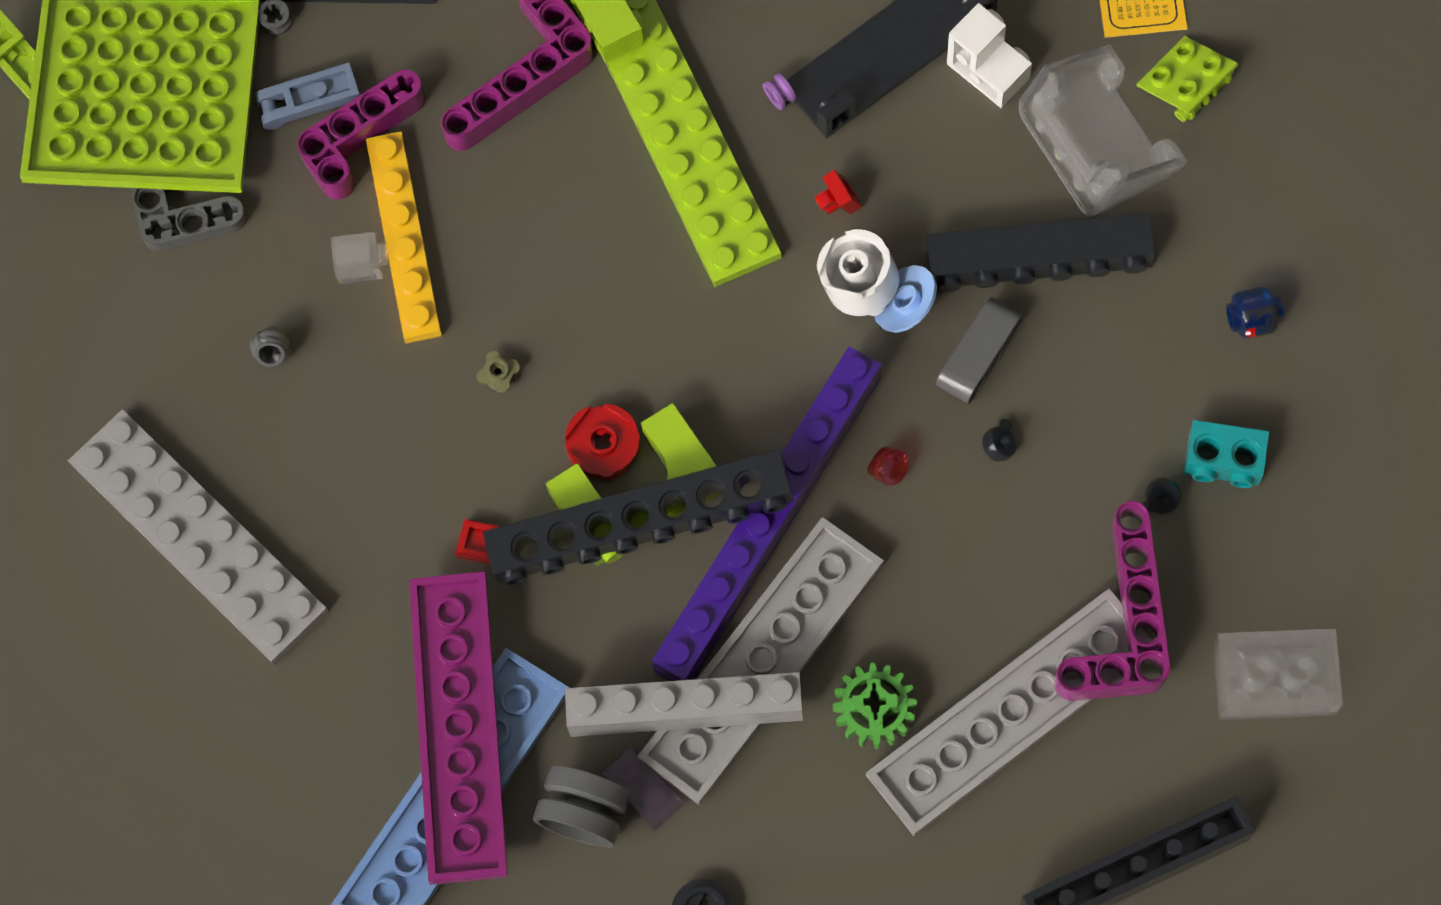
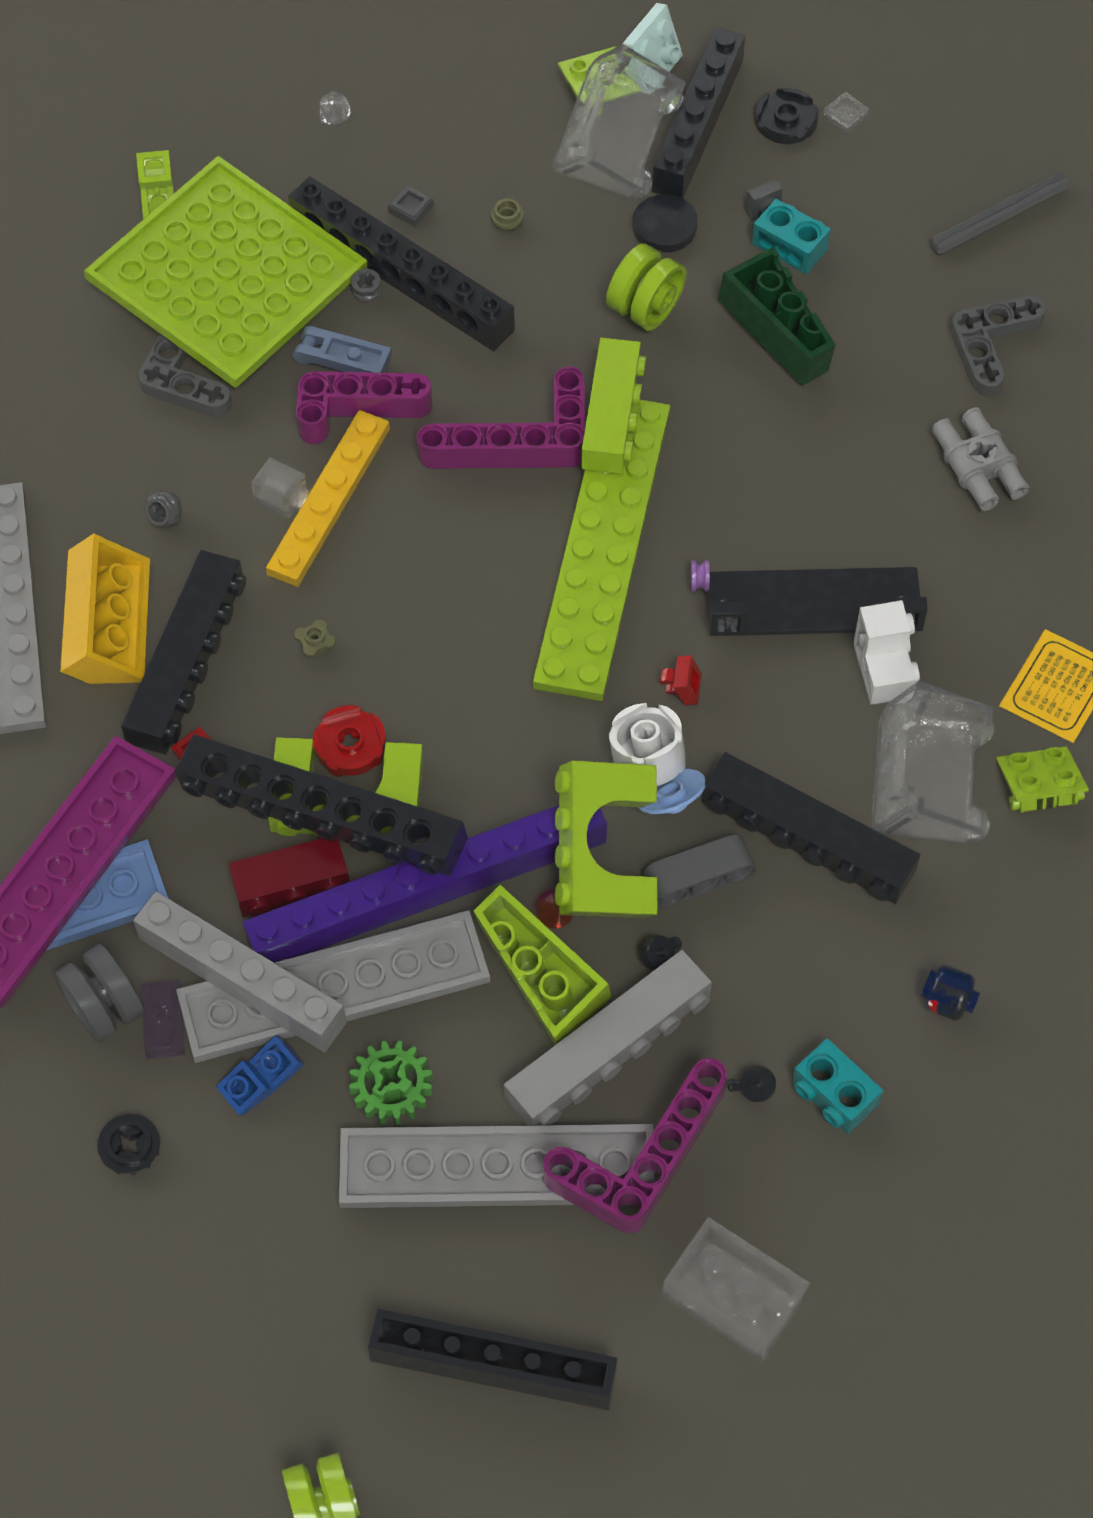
camera: 30 degrees right, 10 degrees down
none -> yellow slope [60,533,150,684]
none -> black brick [121,550,246,755]
none -> blue slope [216,1035,305,1116]
none -> dark red brick [228,838,350,918]
none -> lime wedge [474,885,612,1045]
none -> light grey brick [503,950,712,1126]
none -> lime arch [555,761,657,918]

